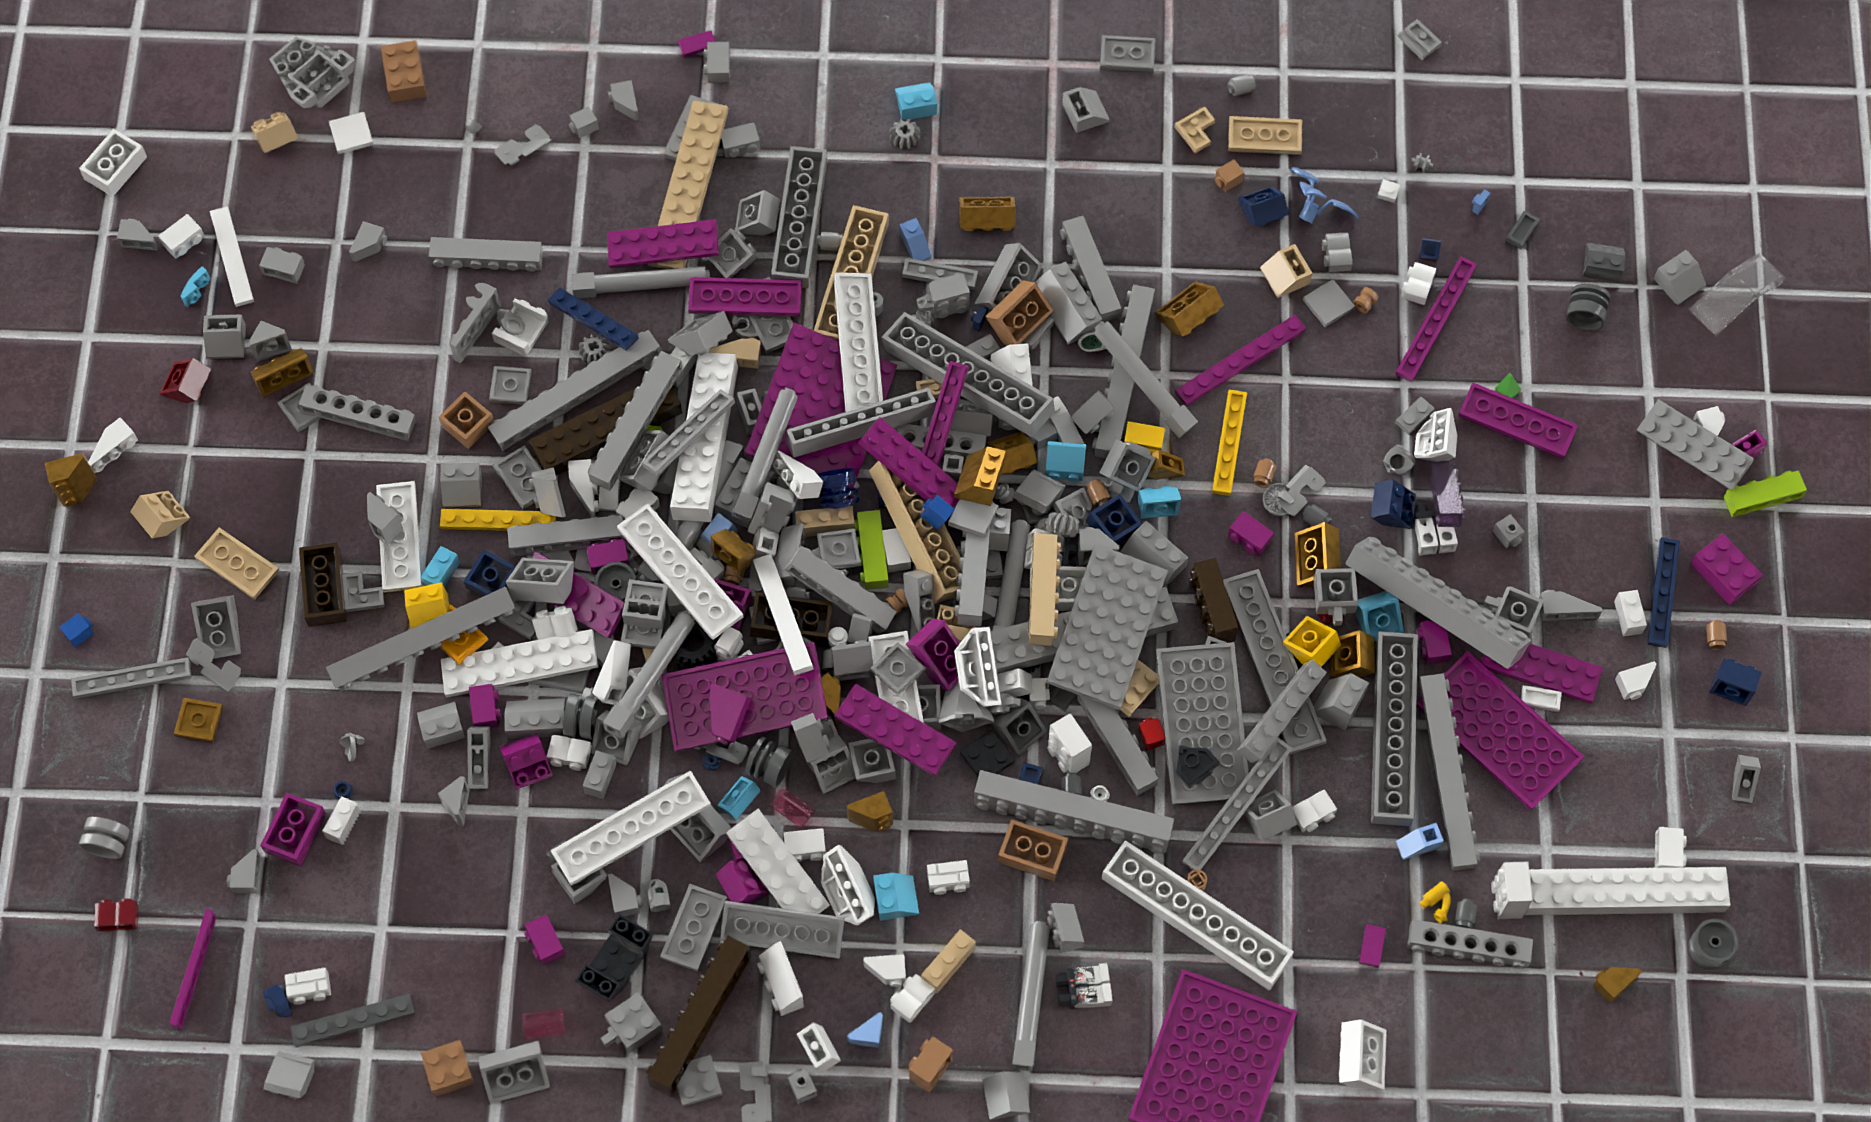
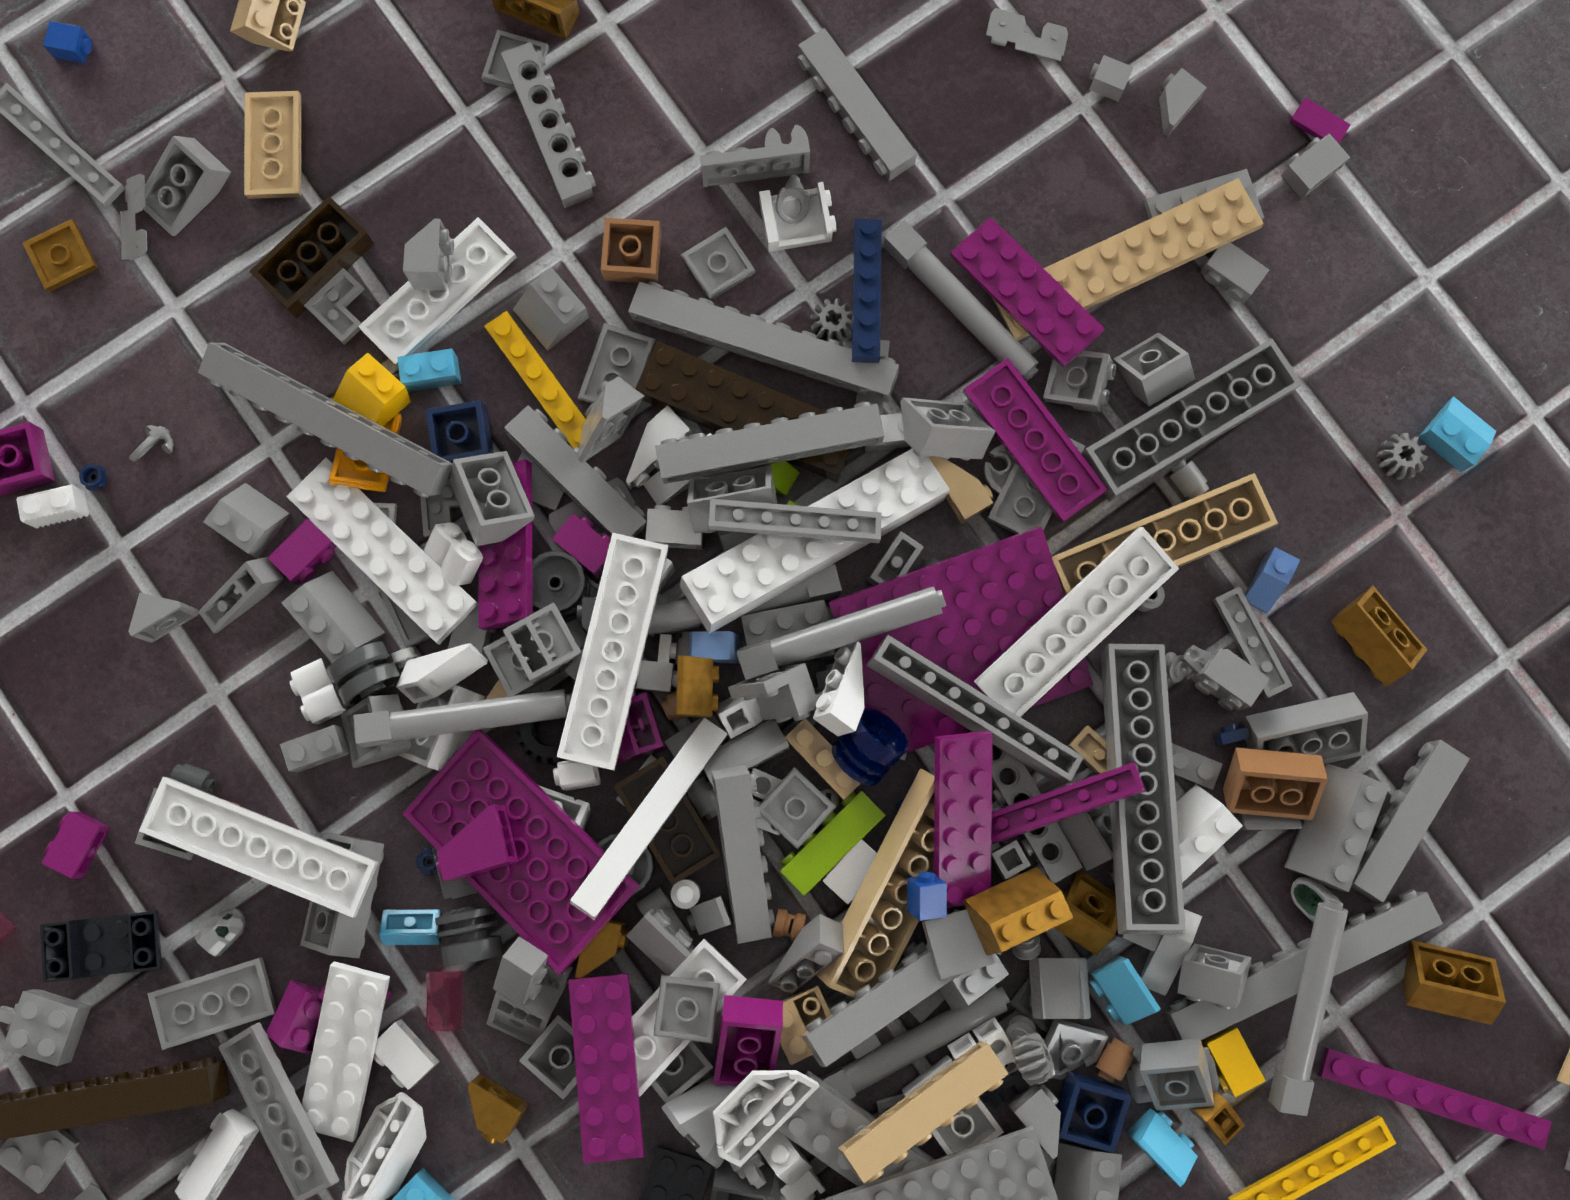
camera: 50 degrees right, 15 degrees up
magenta slope [500,733,553,790] -> none
light grey slope [608,874,642,918] -> none

